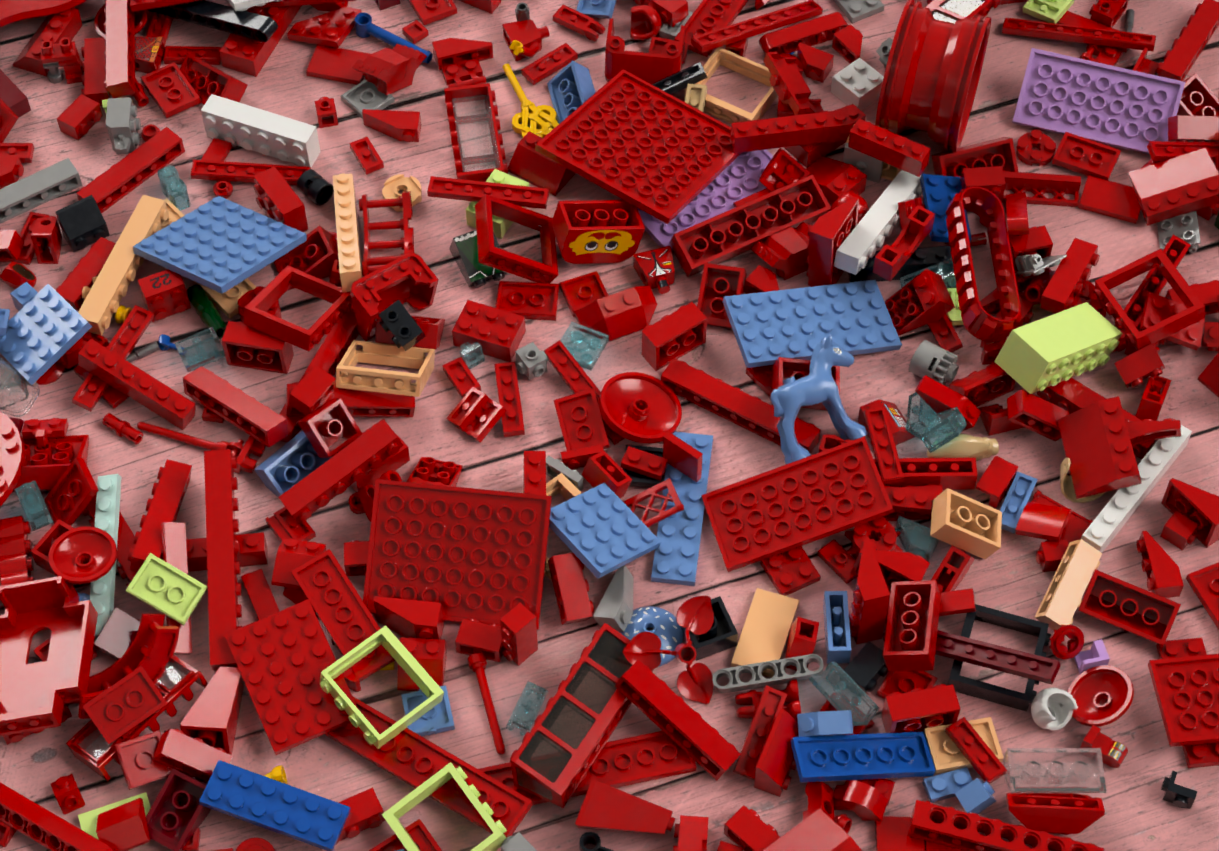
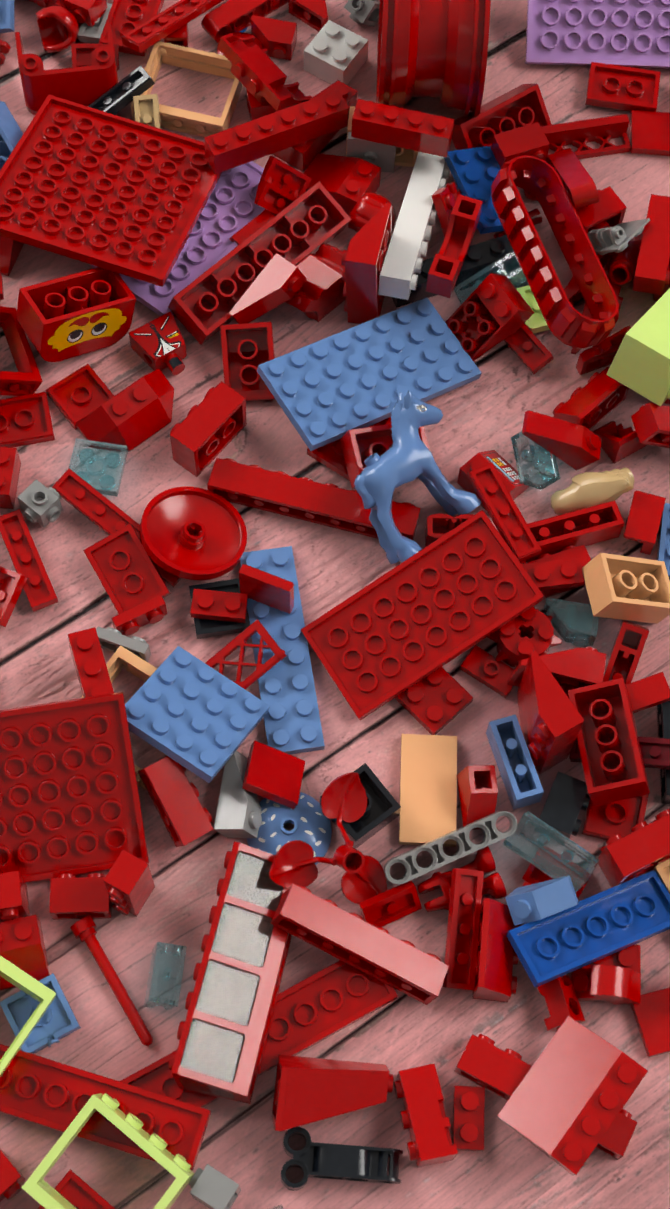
camera: 20 degrees left, 10 degrees up
red brick [581,451,632,498] -> none
red slope [744,265,779,294] -> none
red plate [834,814,852,834] -> none
light grey gear [909,340,959,385] -> none
clear light blue slope [919,407,967,453] -> none
red plate [1016,129,1056,166] -> none
none -> slope [229,253,307,324]
none -> red tile [242,740,305,809]
none -> red plate [358,880,422,927]

